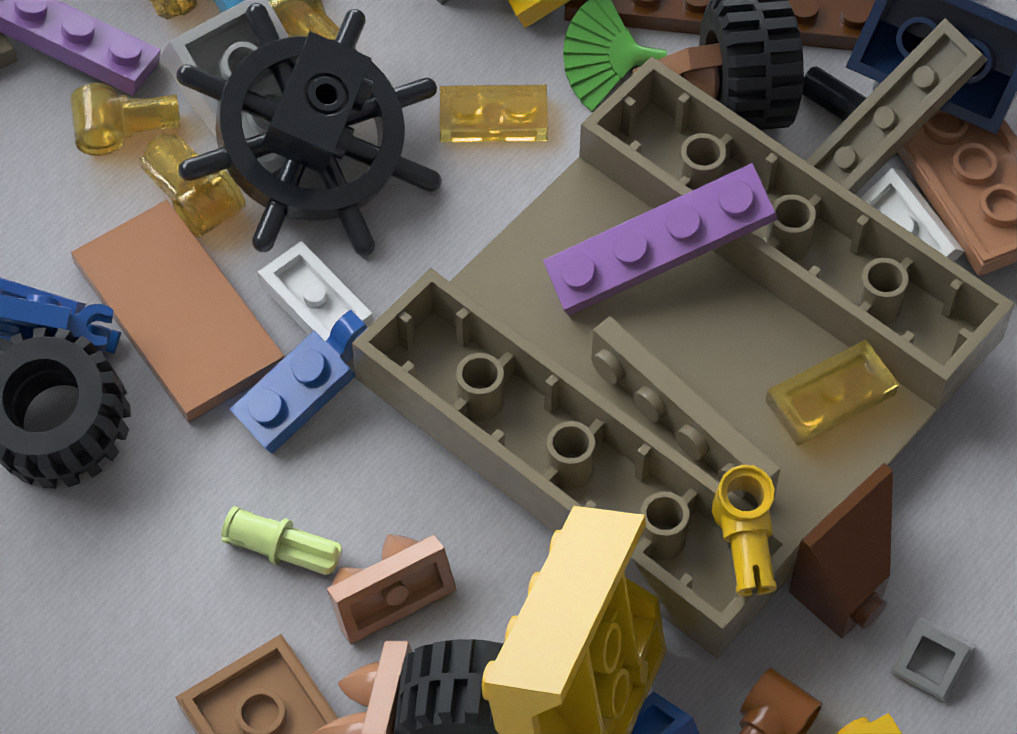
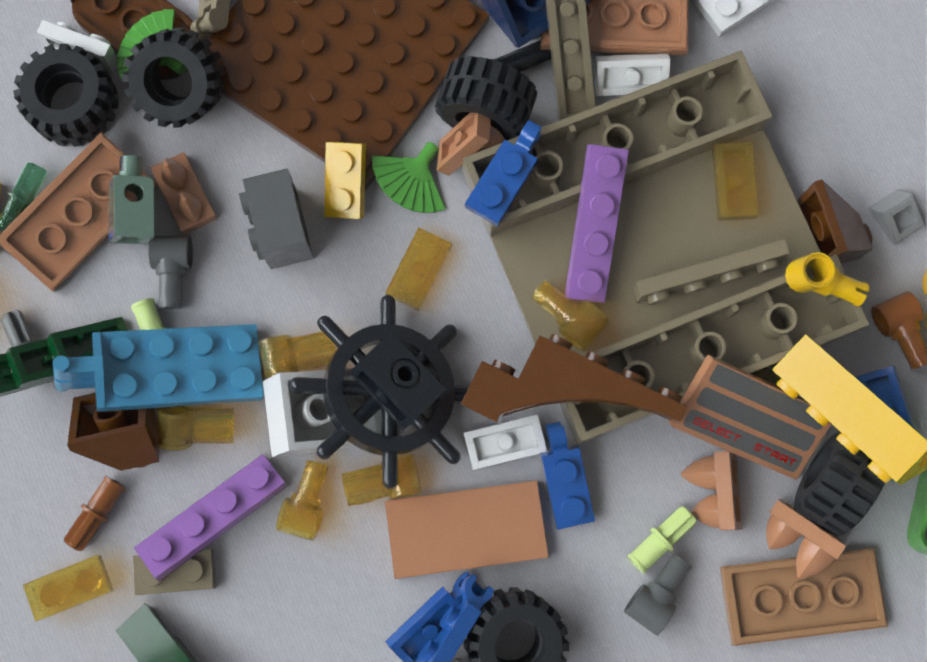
camera: 65 degrees left, 20 degrees up
none -> reddish brown arch [461,334,687,424]
none -> blue plate [464,120,542,227]
none -> clear yellow pin [532,280,609,351]
none -> dark grey pin [624,555,692,636]
none -> dark grey tile [668,355,832,480]

